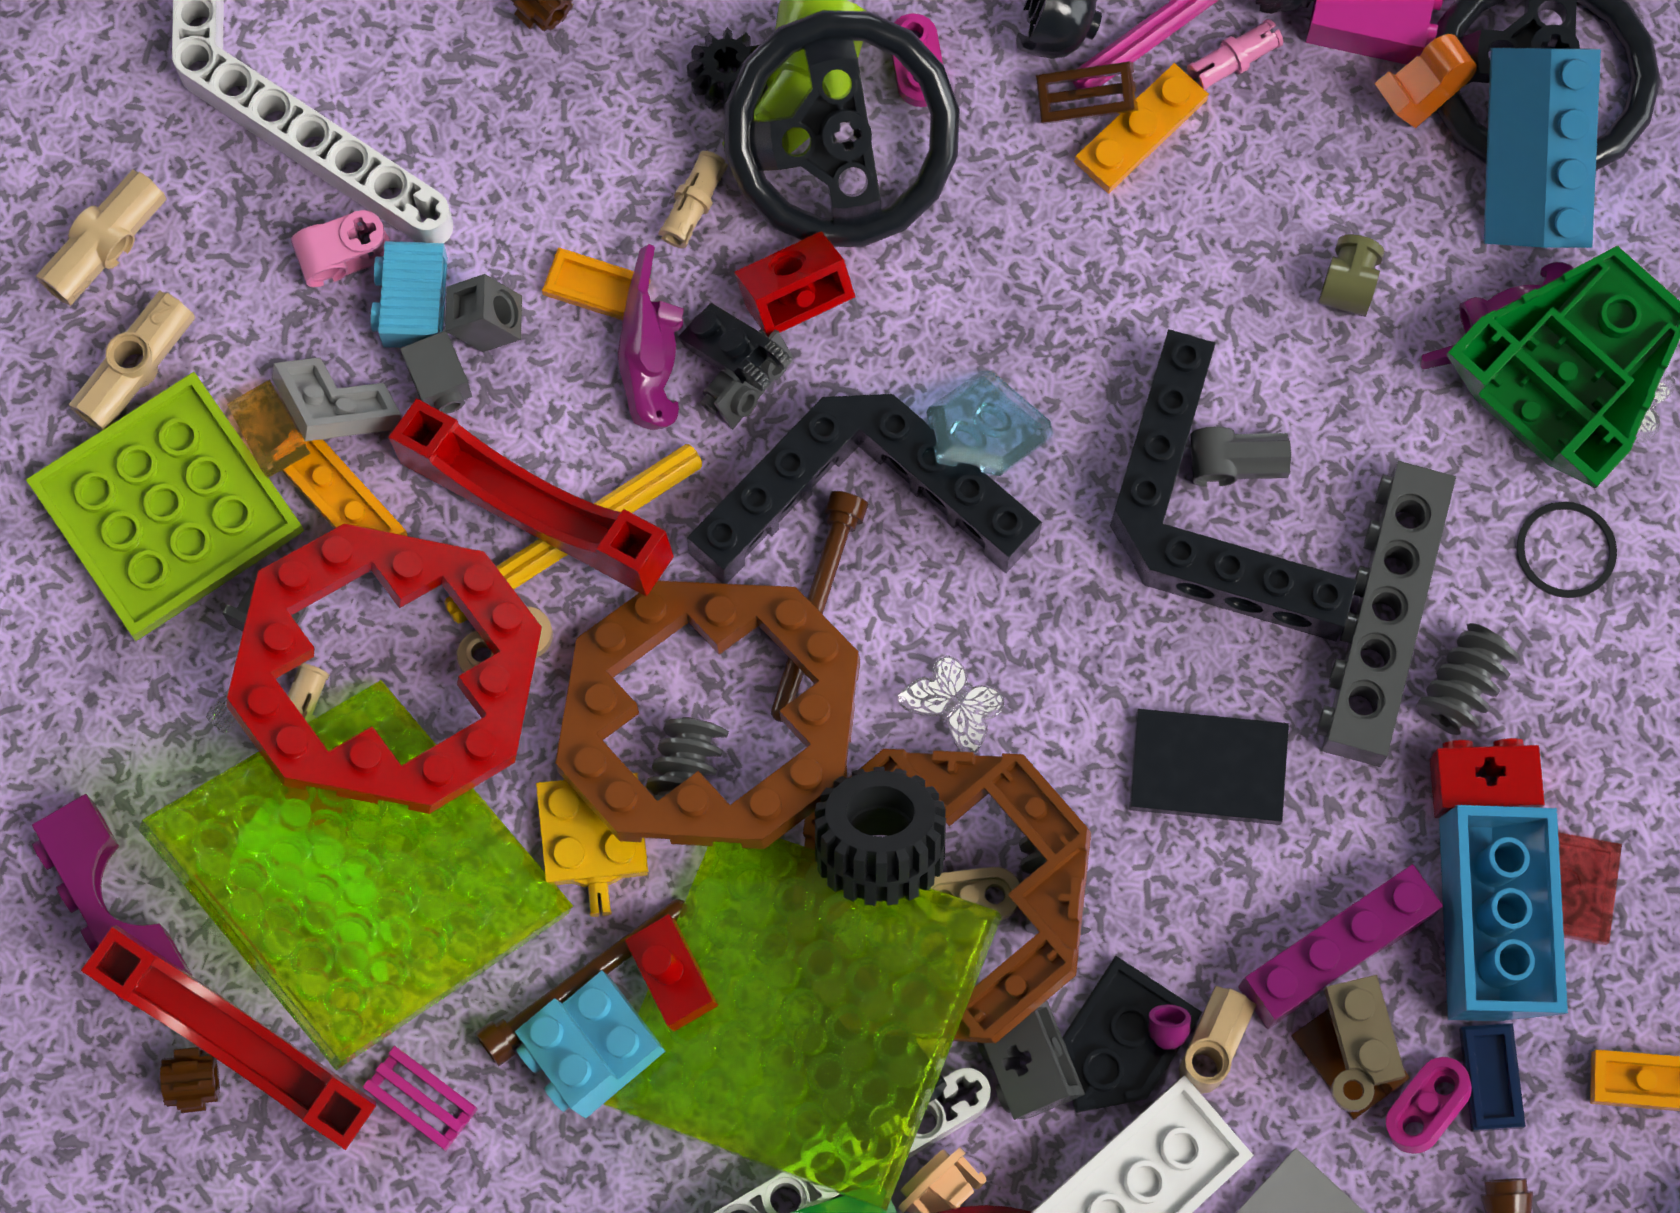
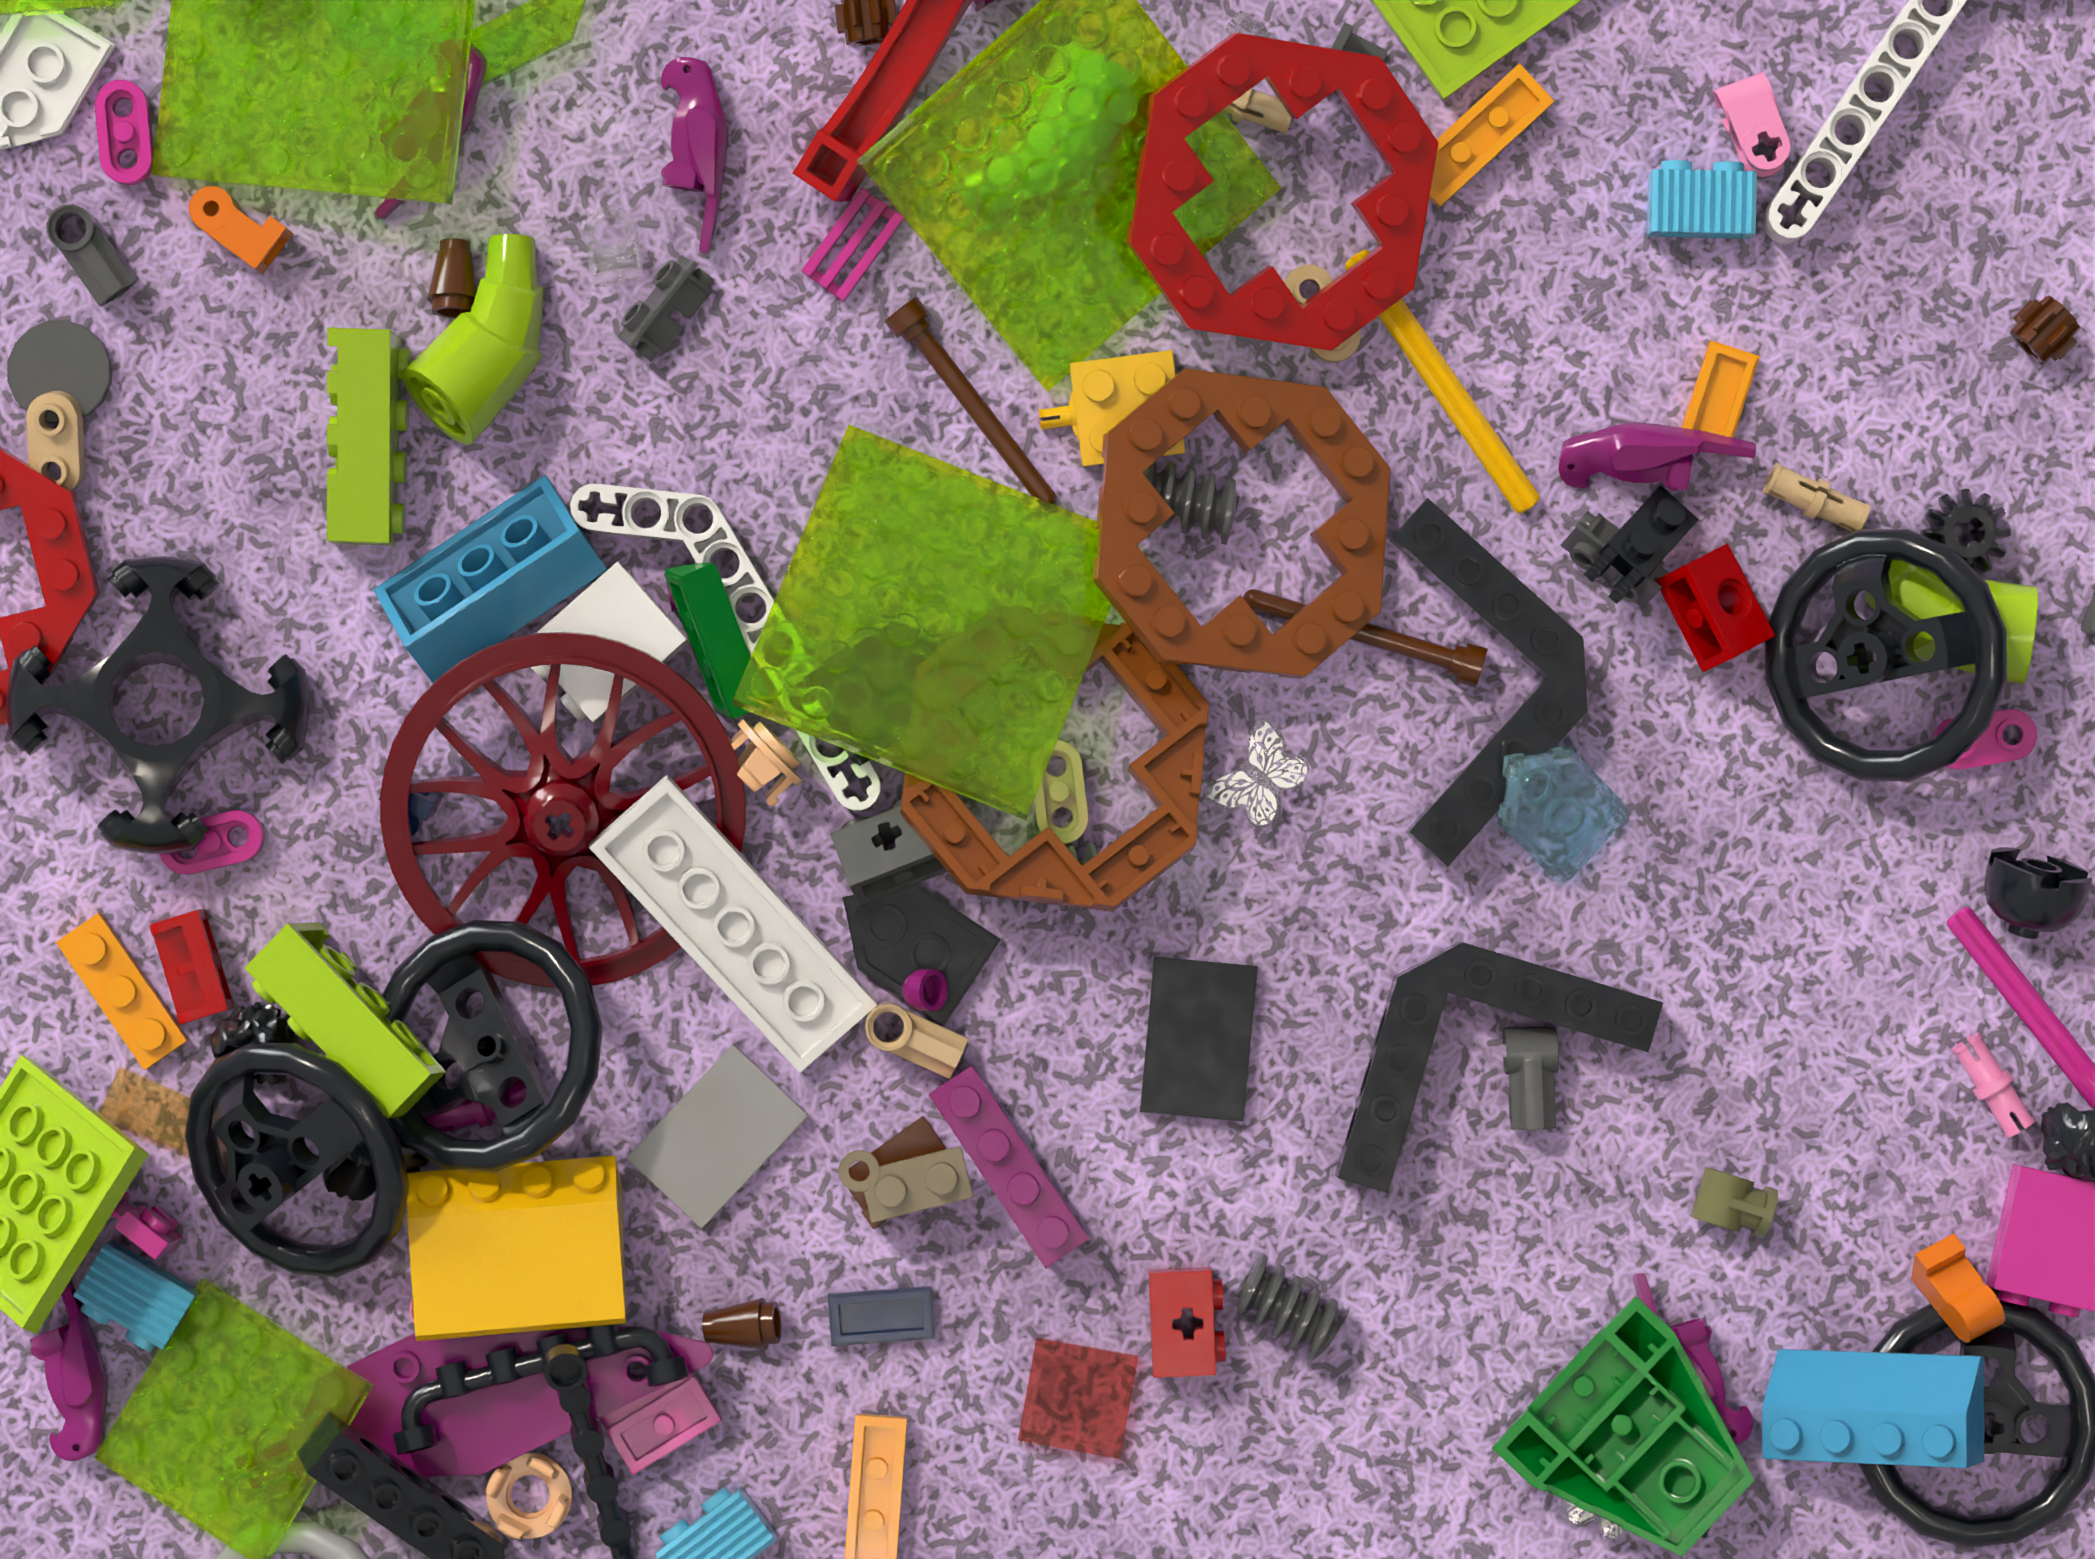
camera: 90 degrees right, 15 degrees up
clear yellow tile [227,379,311,478] -> none
light grey plate [272,357,401,441] -> none
red arch [388,398,674,597] -> none
dark grey brick [400,331,472,414] -> none
dark grey brick [445,274,522,352] -> none
medium azure plate [515,970,666,1119] -> none
red tile [625,914,719,1032] -> none
black tyre [815,767,946,906] -> none
reddish brown tile [1036,61,1138,124] -> none
light orange plate [1074,63,1209,194] -> none
dark grey brick [1316,461,1457,767] -> none
dark pink plate [1386,1057,1472,1154] -> none
dark azure slope [1439,805,1568,1021] -> none
black piece [1517,502,1617,598] -> none

